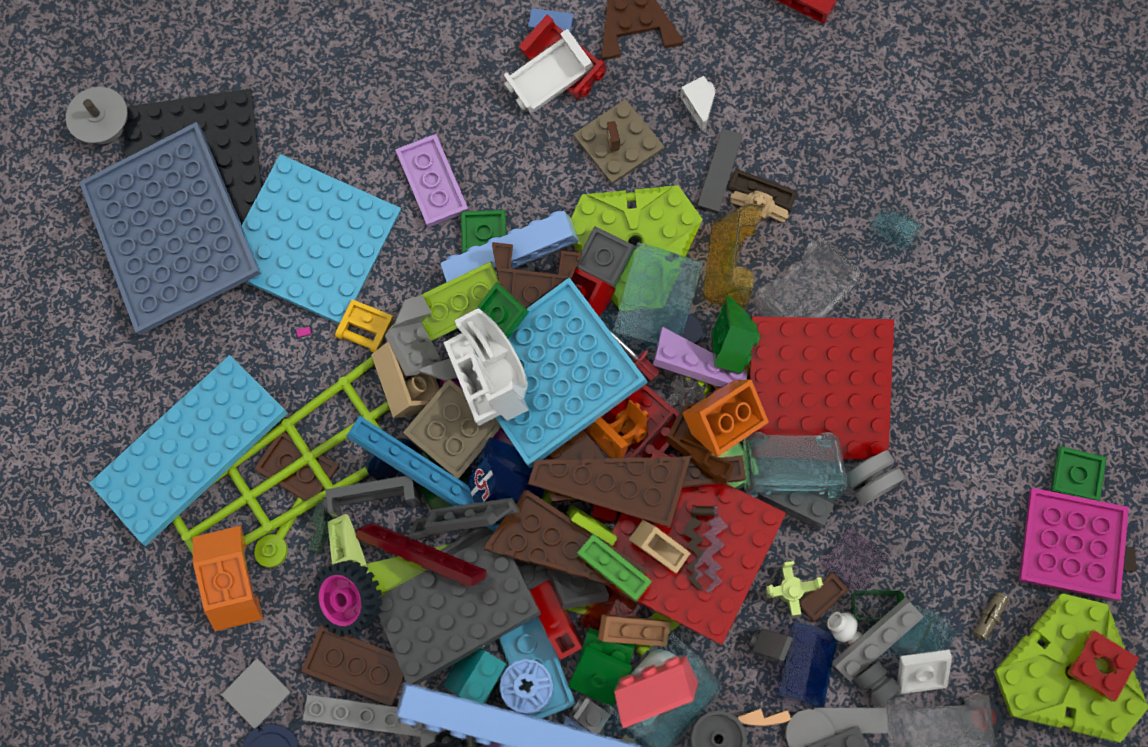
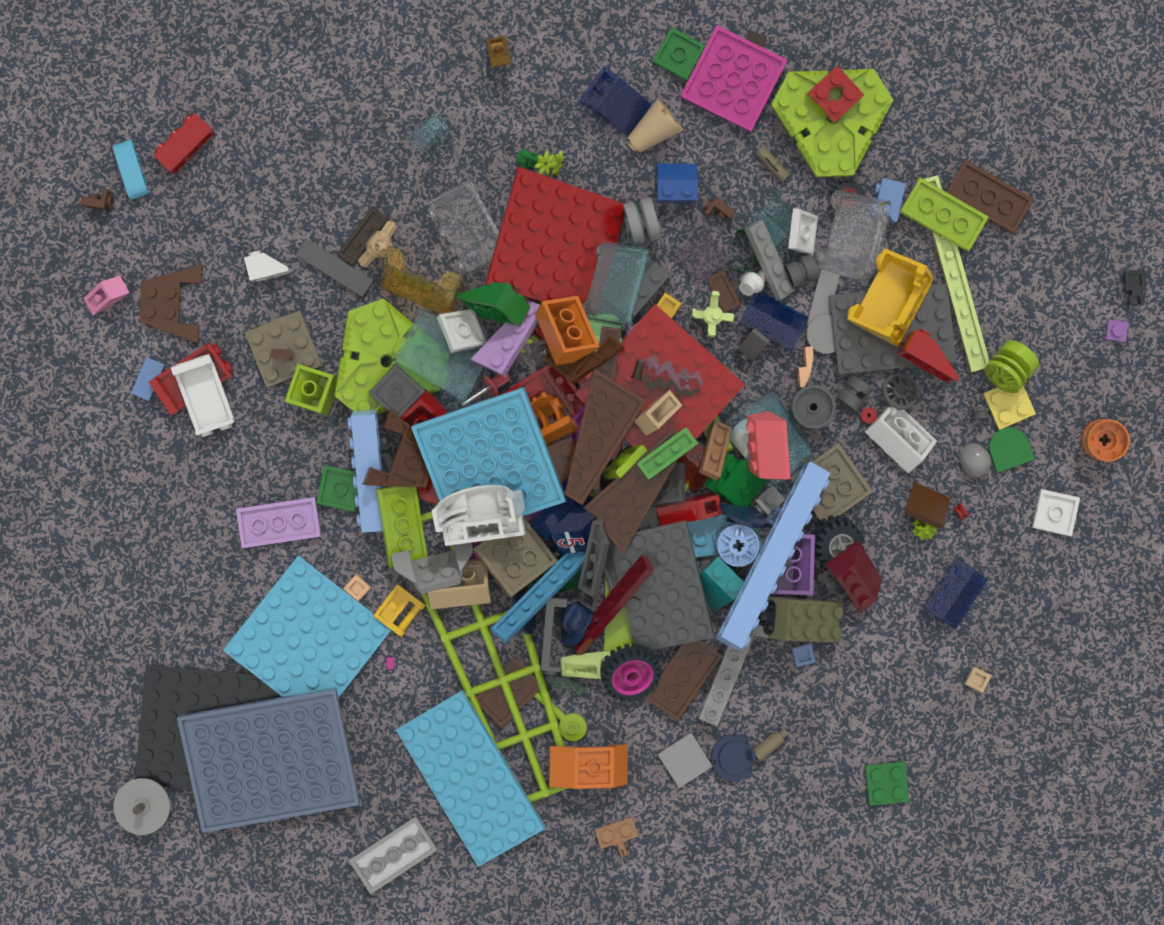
camera: 75 degrees left, 15 degrees up
green plate [475,282,530,339] -> none
none -> lime slope [285,364,337,417]
none -> light nougat tile [343,574,371,602]
none -> piece [349,816,438,894]
none -> white tile [437,309,486,353]
none -> pearl gold slope [486,35,511,68]
none -> plant [516,149,565,176]
none -> dark blue piece [560,601,593,646]
none -> clear blue slope [580,66,652,137]
none -> medium nougat plate [595,817,639,857]
none -> tan cone [627,99,683,152]
none -> blue slope [657,163,698,204]
none -> yellow plate [657,293,681,318]
none -> reddish brown bracket [703,197,735,220]
none -> dark blue piece [719,503,767,528]

